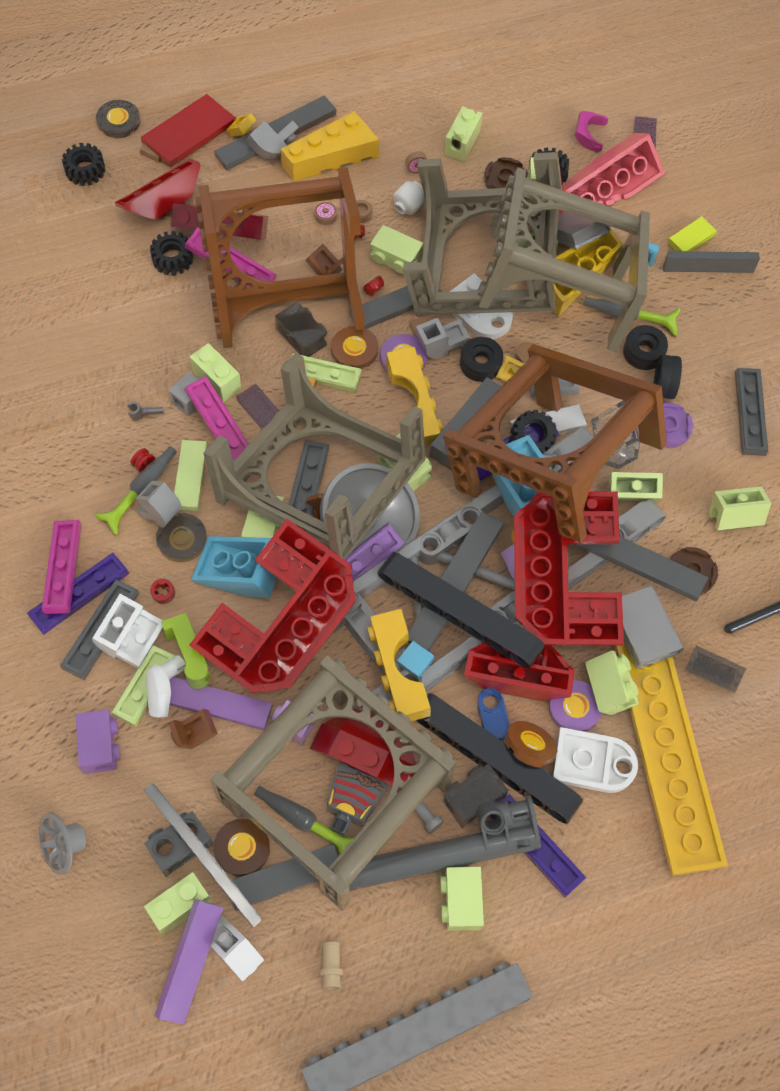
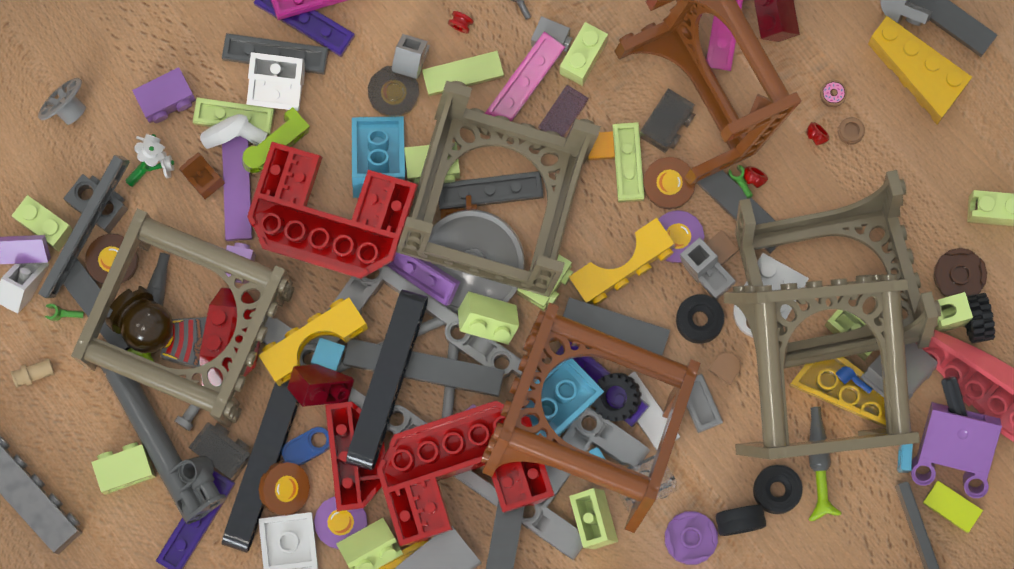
camera: 80 degrees right, 15 degrees up
piece [95,446,177,535] -> none
red bush [150,579,175,604] -> none
yellowish green brick [370,225,424,274] -> none
white head [393,181,426,215] -> none
medium nougat tile [405,151,427,174] -> none
yellow tile [496,355,524,383] -> none
none -> bright green hand [45,304,84,321]
none -> dark brown tile [105,286,173,353]
none -> white plant [125,134,174,187]
none -> dark red slope [287,364,354,407]
none -> yellowish green brick [458,291,519,345]
none -> bright green hand [728,165,753,198]
none -> blue hand [836,366,873,394]
none -> medium lavender piece [911,376,1002,498]

